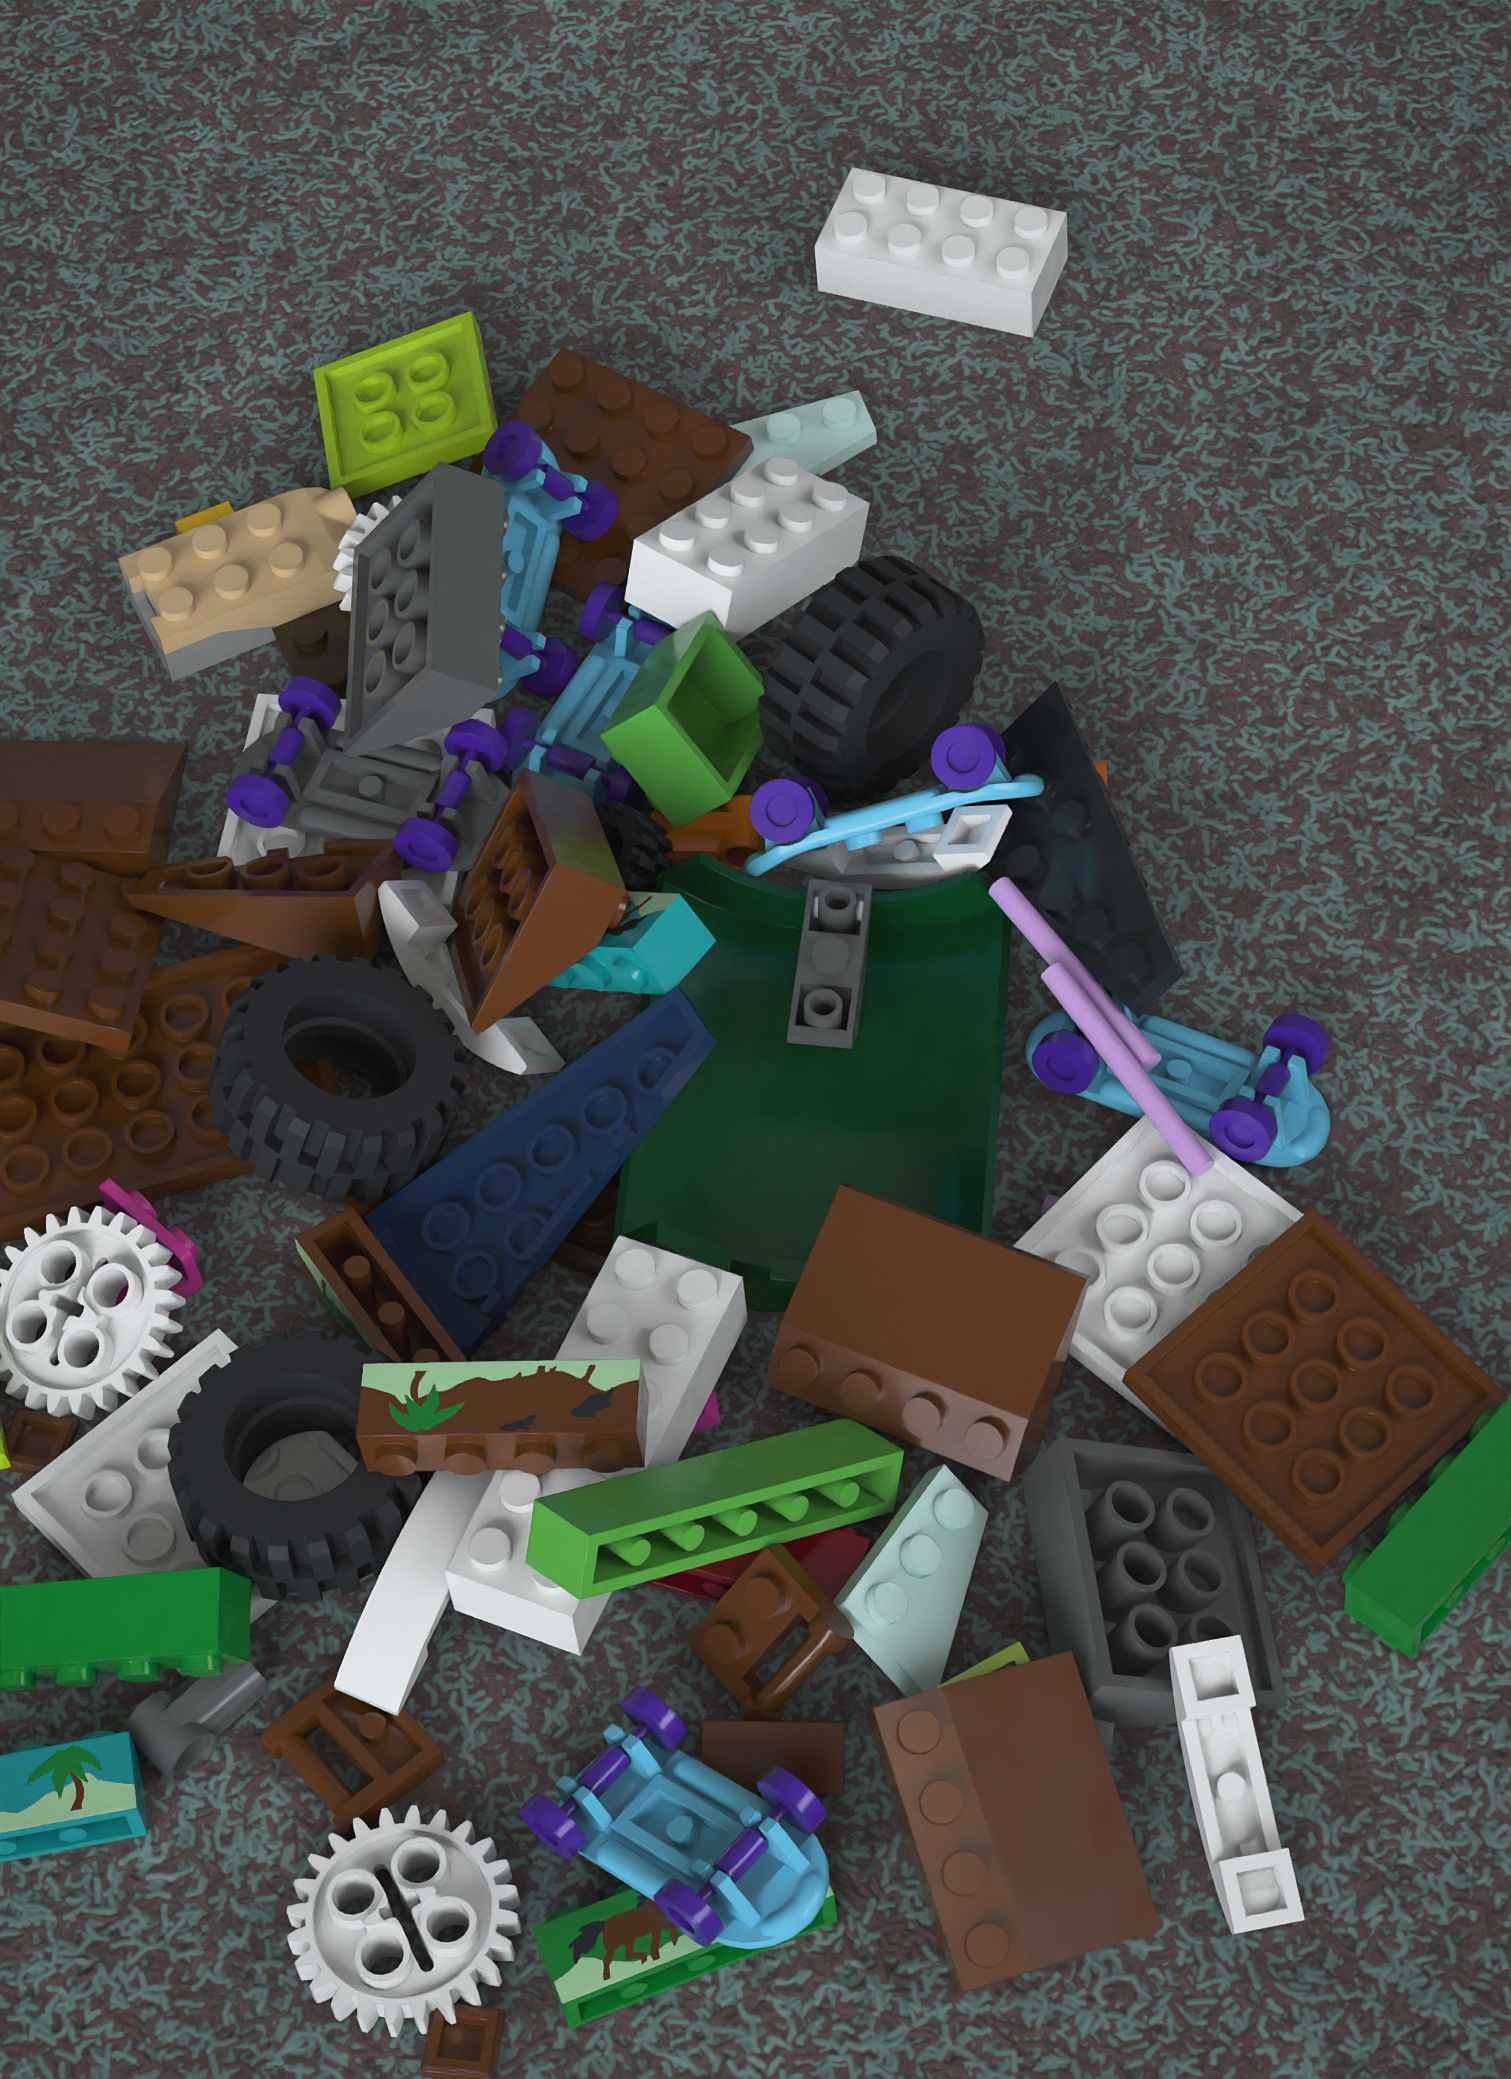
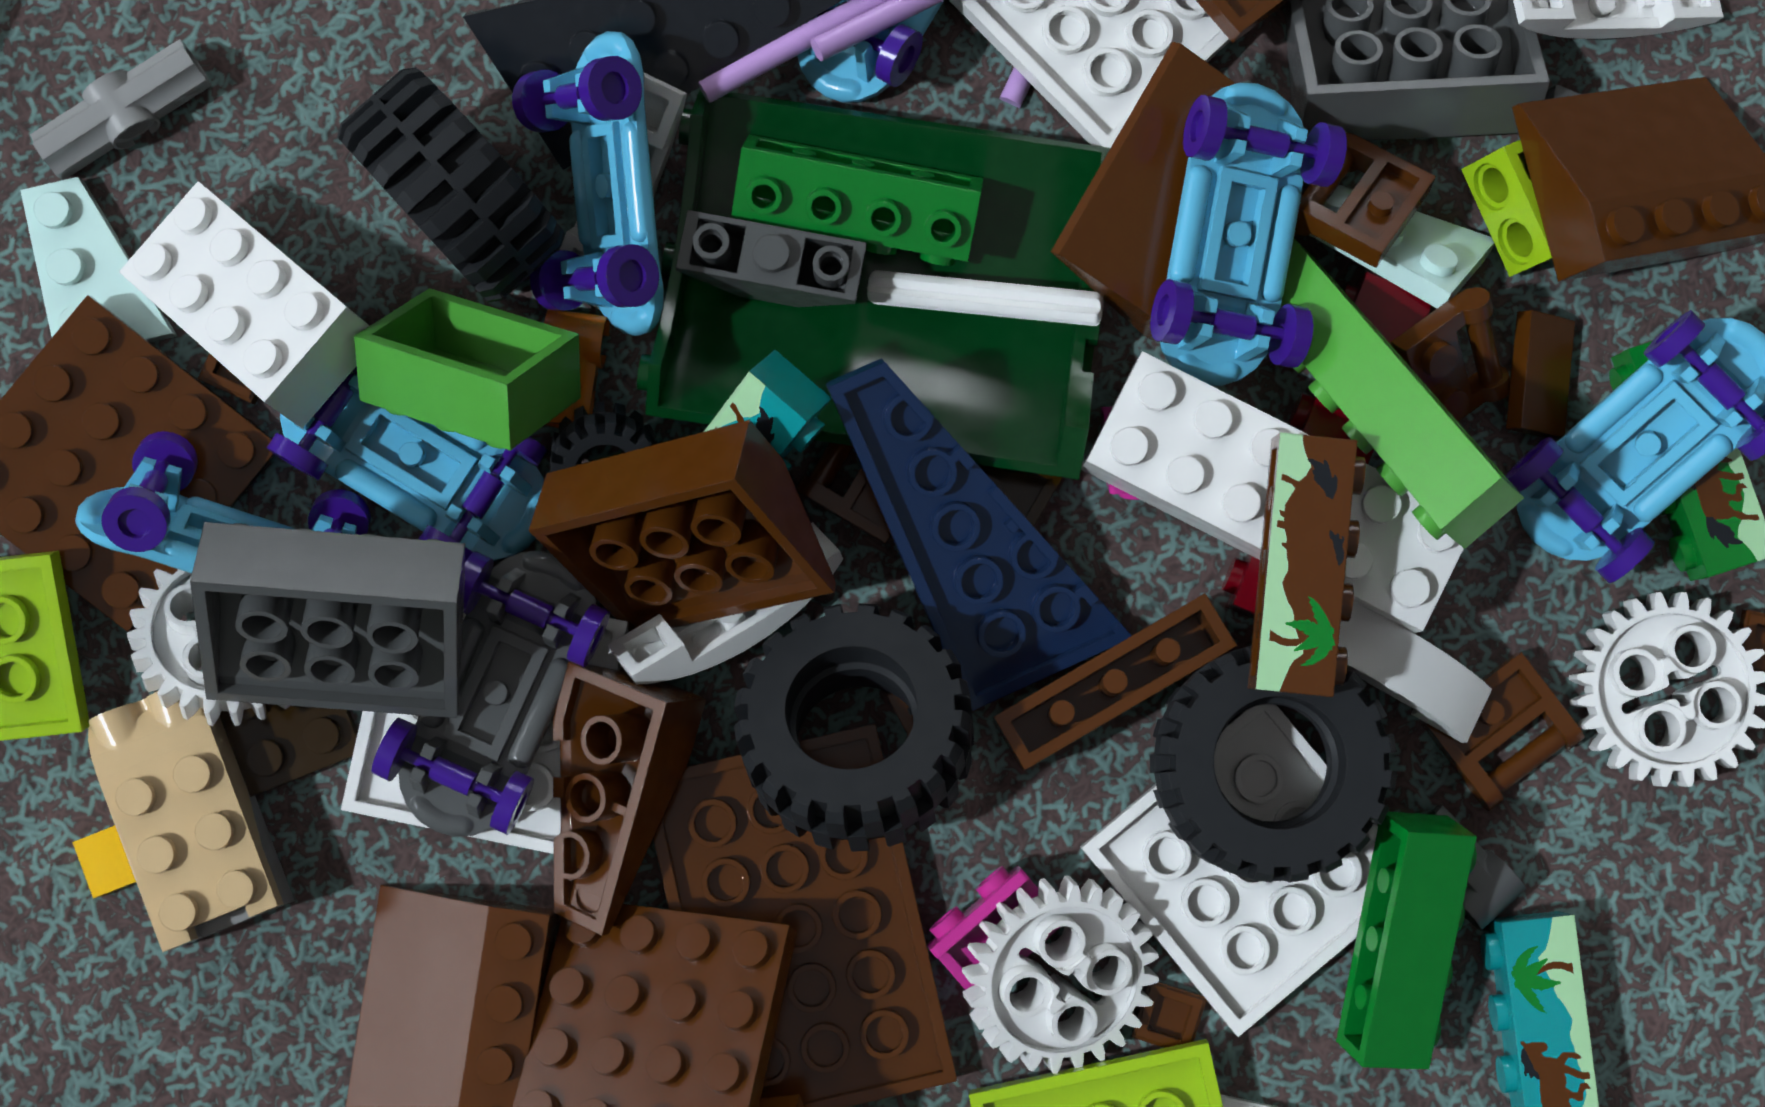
camera: 90 degrees left, 30 degrees up
none -> light grey piece [30,39,212,180]
none -> green brick [731,134,983,266]
none -> white axle [867,270,1104,326]
none -> medium azure piece [1150,82,1347,386]
none -> reddish brown plate [1295,133,1436,268]

